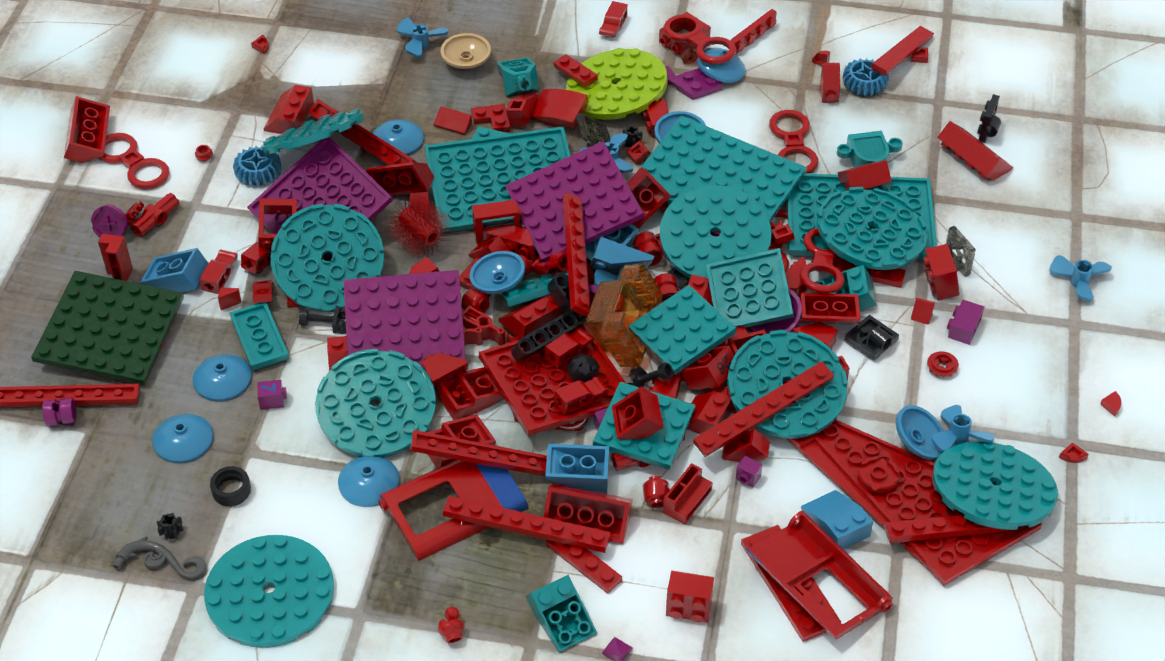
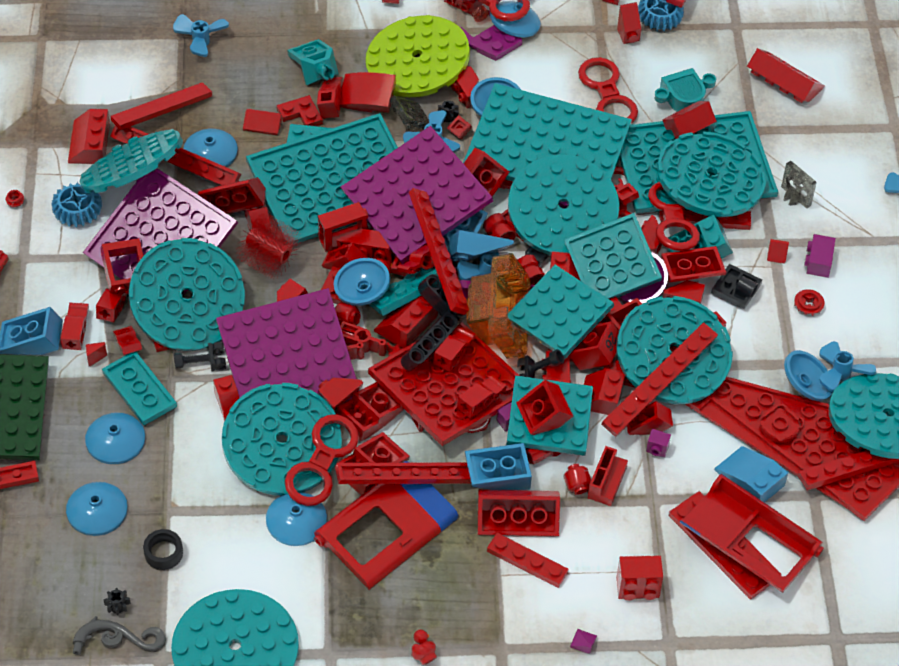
camera: 15 degrees left, 5 degrees up
red tile [251,35,268,54] -> none
magenta brick [257,380,287,410] -> none
tan dish [441,33,491,69] -> none
red plate [443,496,611,553] -> none
teal slope [525,575,597,652] -> none
red plate [553,54,598,88] -> none
black helmet [567,354,599,383] -> none
red brick [923,244,960,301] -> none
black plate [977,94,1001,143] -> none
none -> red tile [111,82,212,130]
none -> red bar [285,414,359,506]

